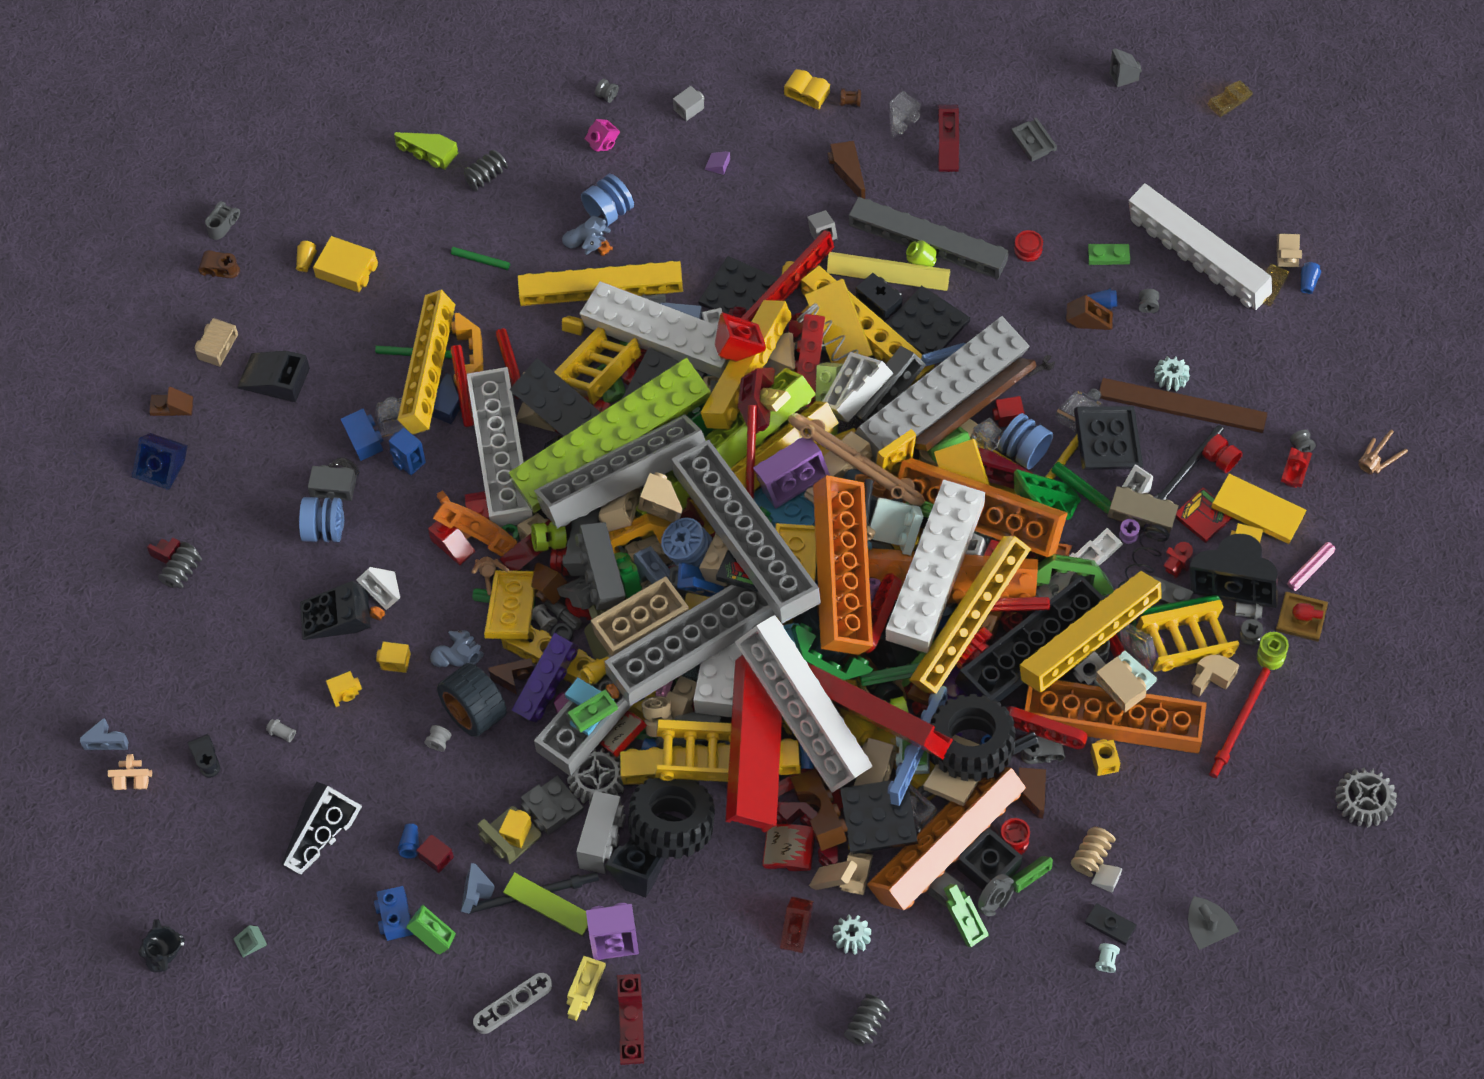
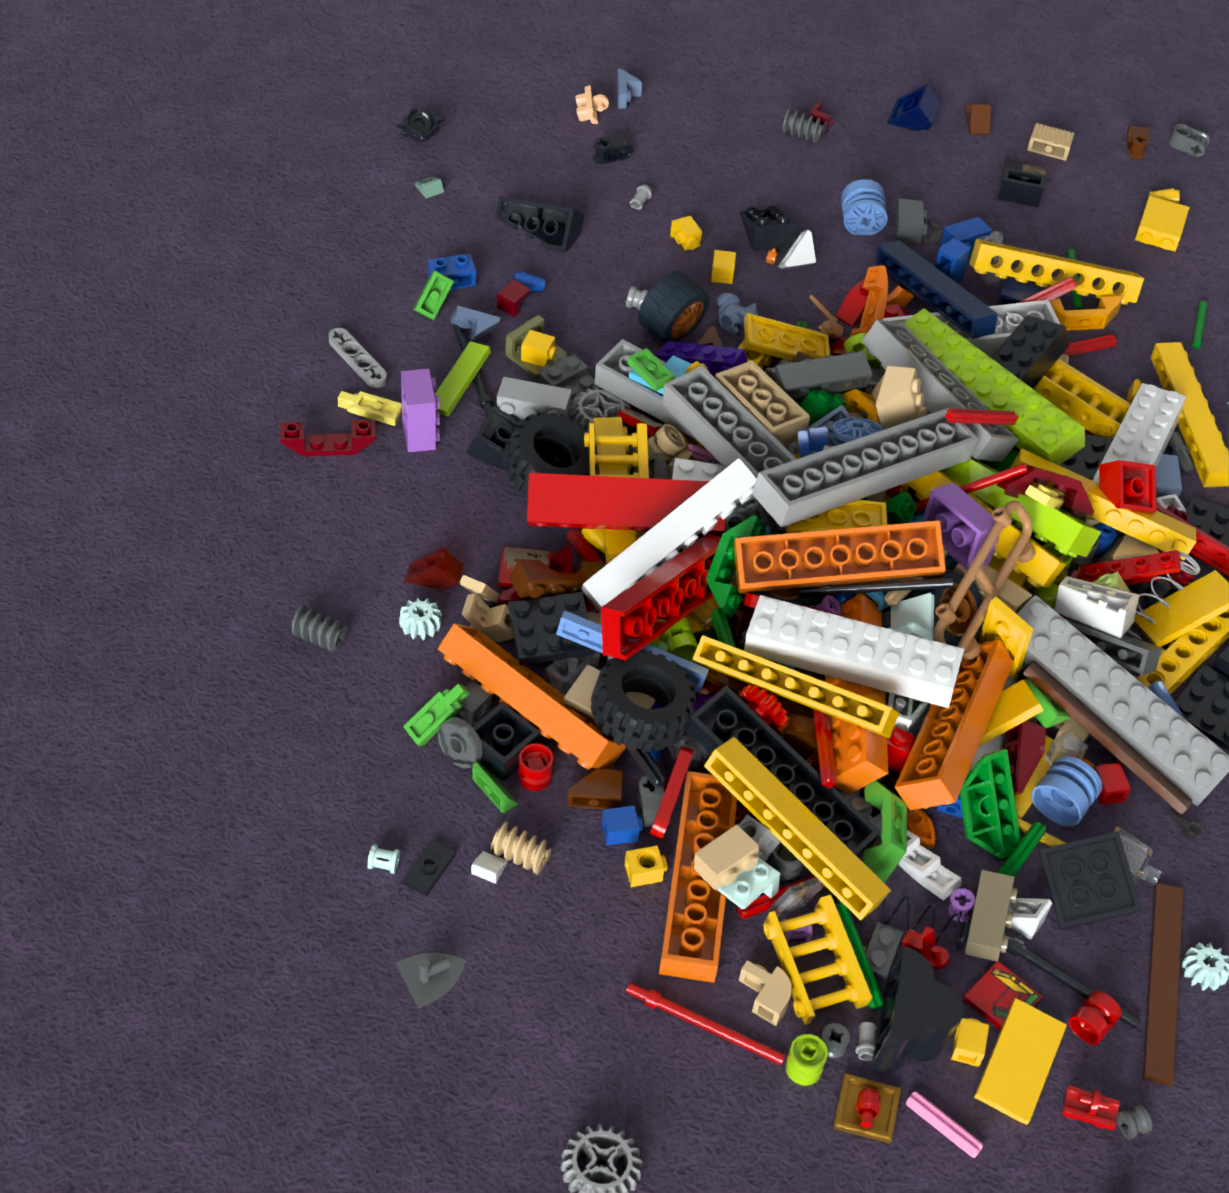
camera: 80 degrees right, 10 degrees down
none -> blue brick [601,806,643,846]
none -> dark blue brick [876,240,998,339]
none -> red axle [945,408,1018,425]

